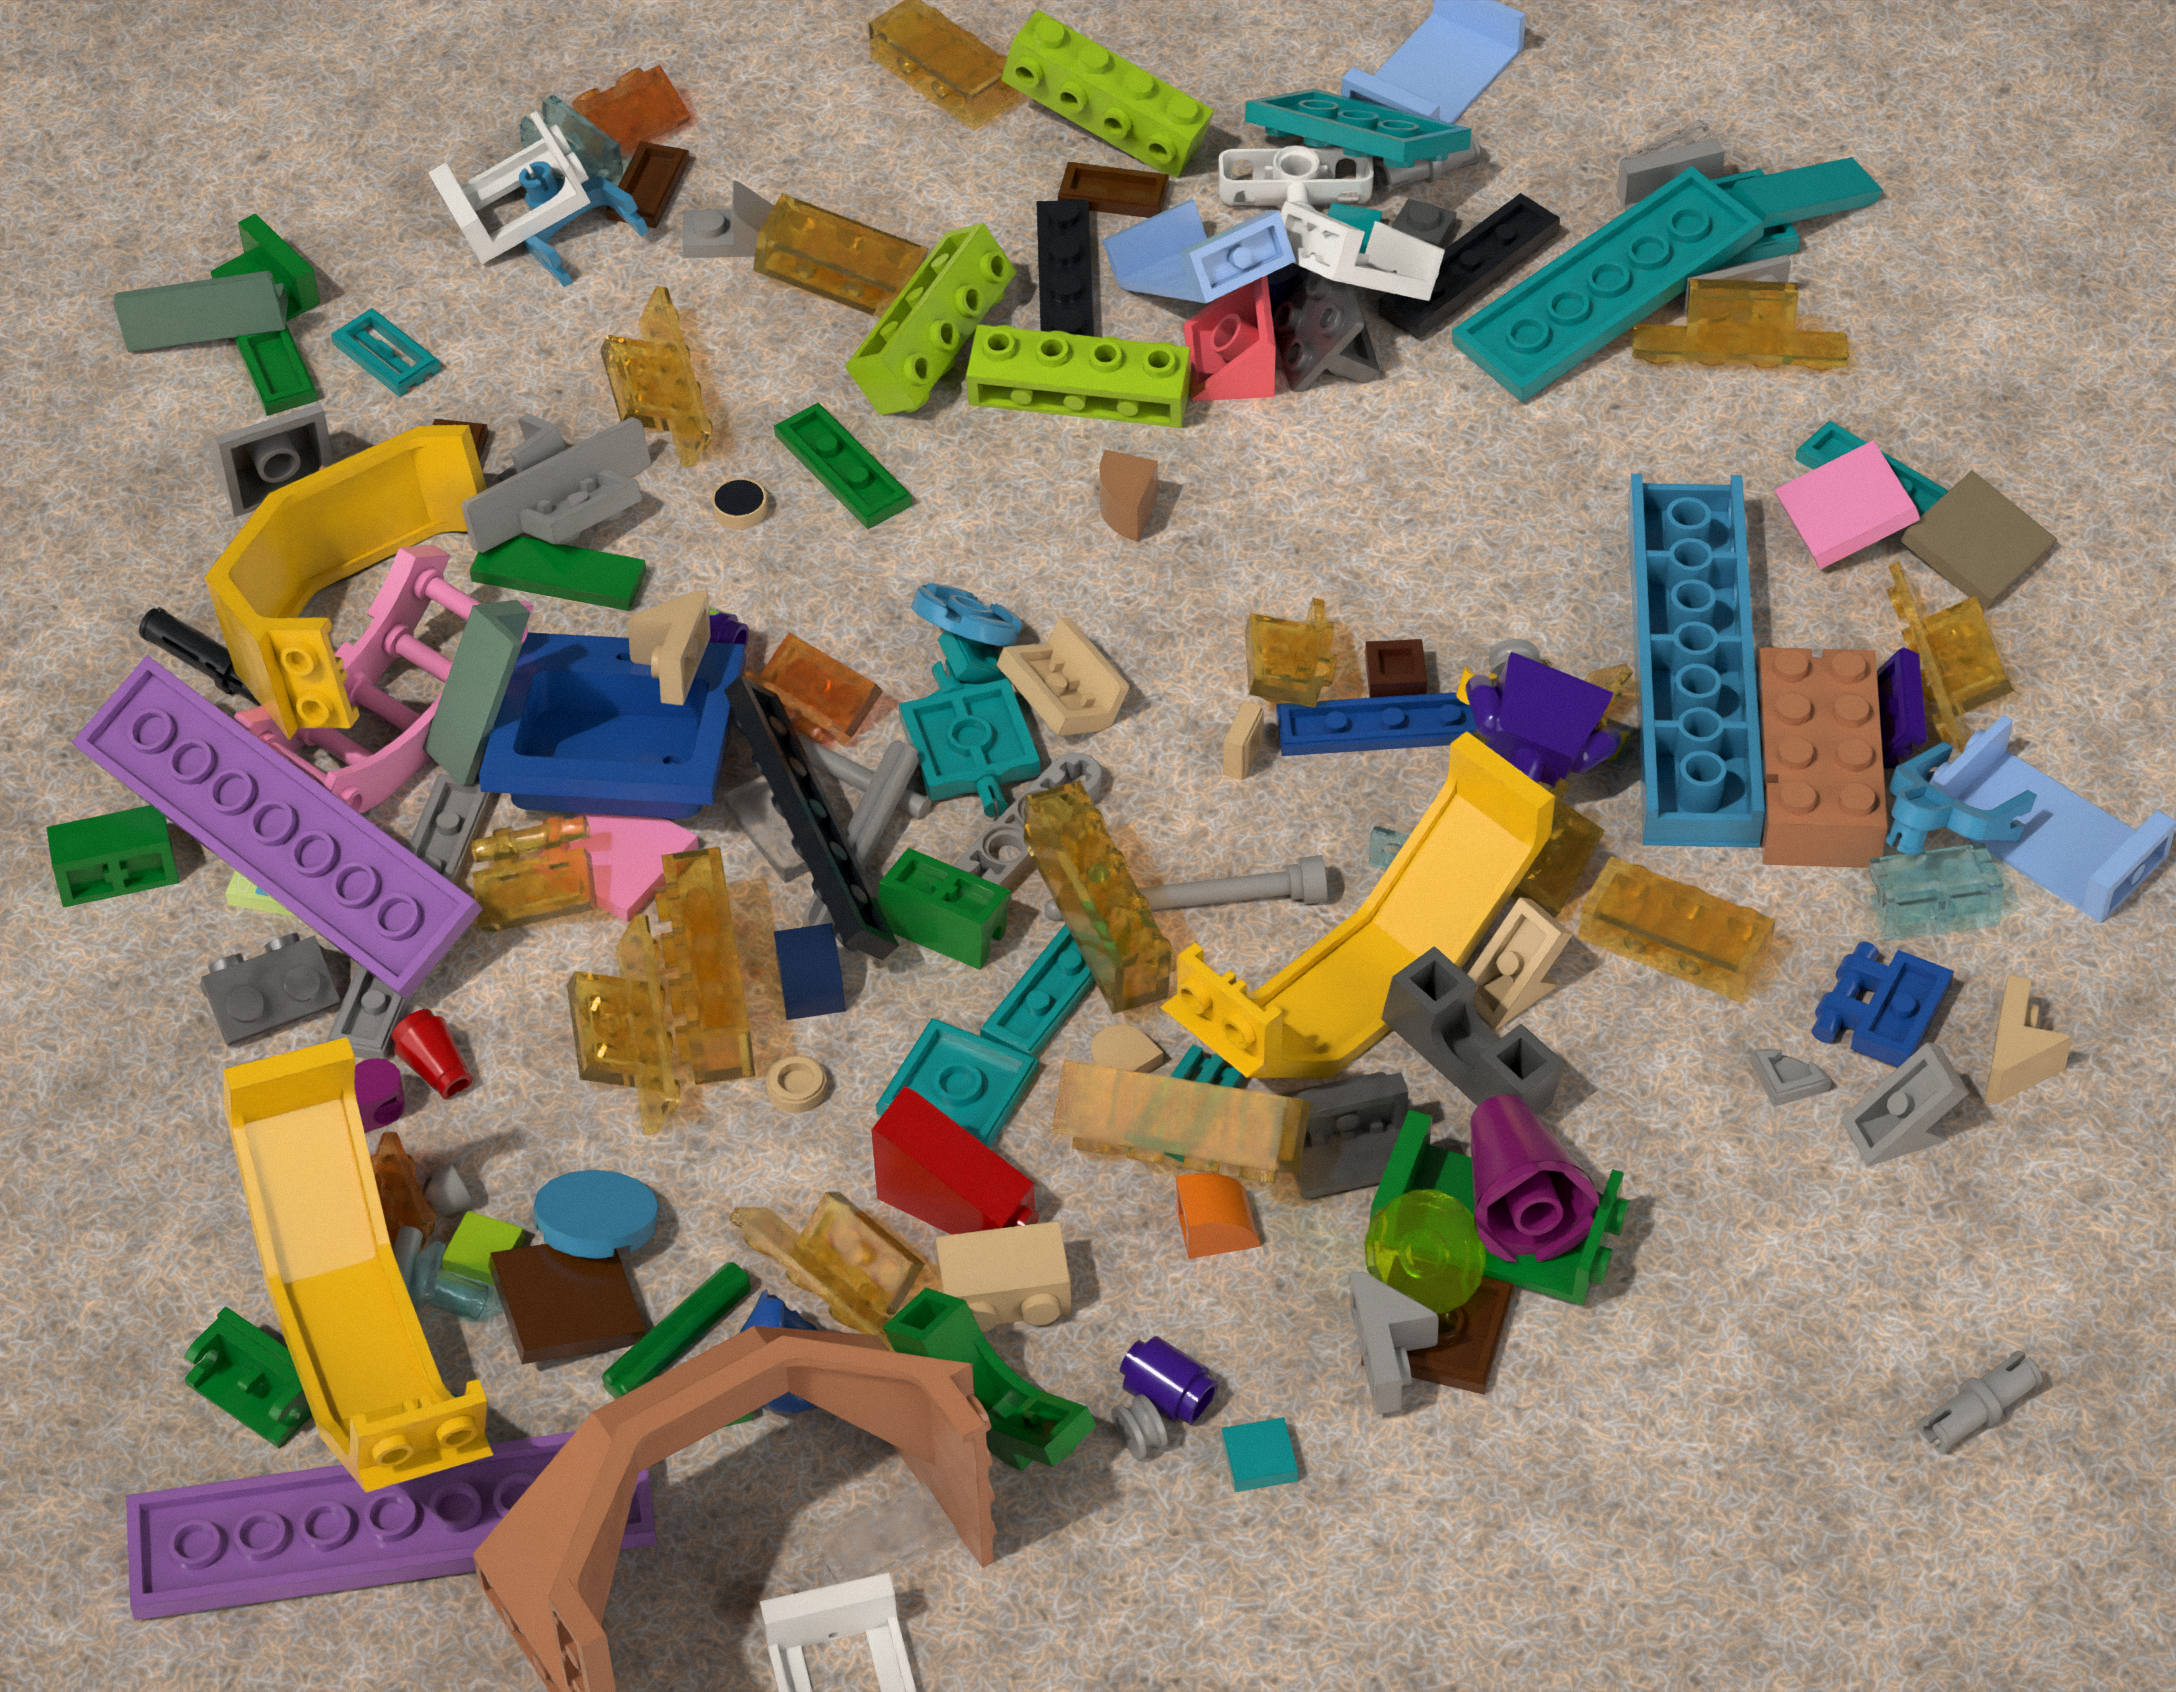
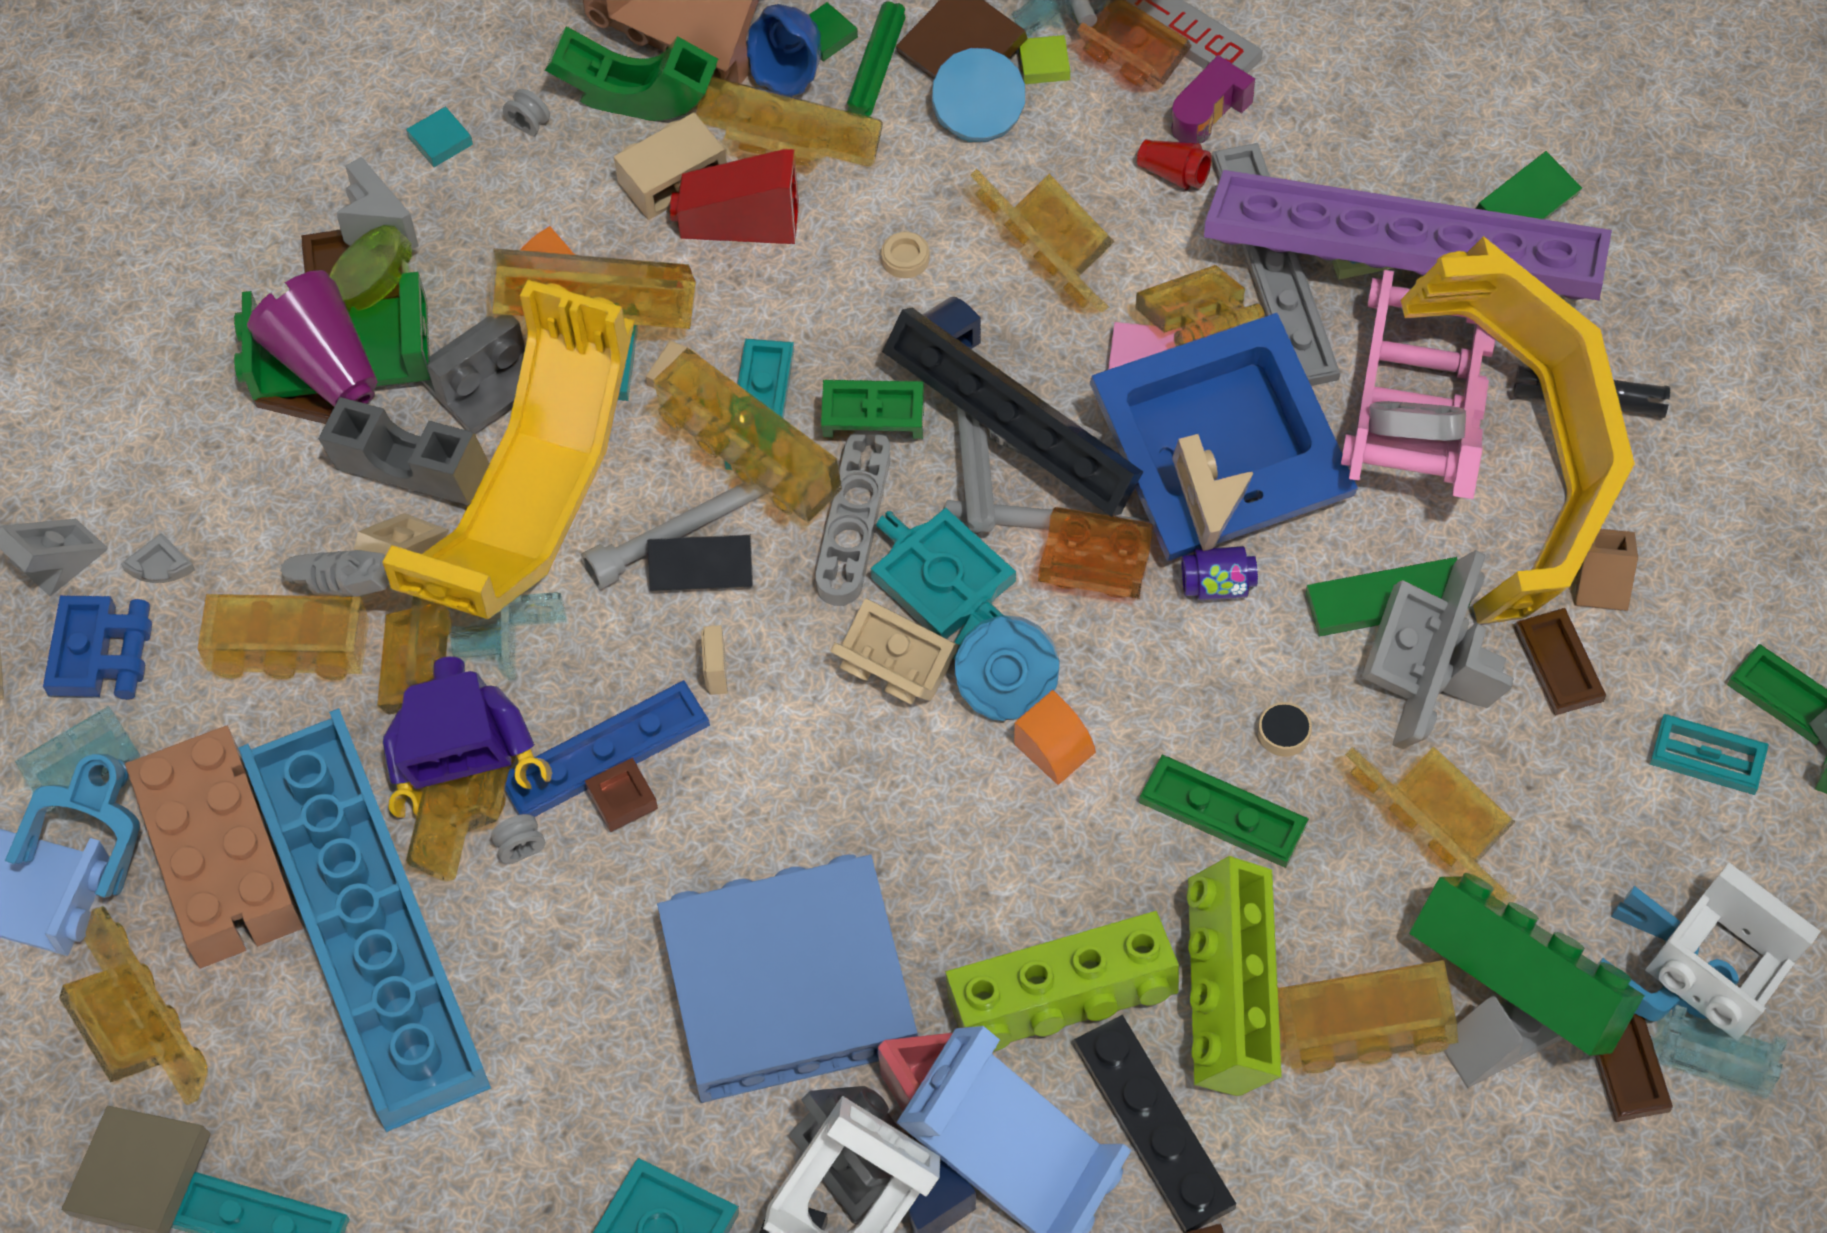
camera: 155 degrees right, 10 degrees up
flat silver bracket [200,933,341,1046] -> none
light grey slope [207,403,335,517] -> none
light grey hinge [422,1161,475,1216] -> none
sand green panel [423,600,531,785] -> none
clear orange bracket [565,65,691,164] -> none
clear yellow brick [654,847,755,1085] -> none
teal tile [876,1018,1039,1149] -> none
medium nougat brick [1099,450,1158,542] -> none
dark purple brick [1119,1336,1218,1425] -> none
clear yellow bracket [1244,598,1337,707] -> none
bright pink tile [1774,440,1921,570] -> none
dark purple tile [1877,647,1927,769] -> none
none -> light grey hinge [280,550,389,598]
none -> black tile [647,534,753,591]
none -> medium blue panel [657,854,918,1103]
none -> orange brick [1014,690,1096,785]
none -> light grey beam [1369,401,1466,441]
none -> green brick [1409,873,1645,1056]

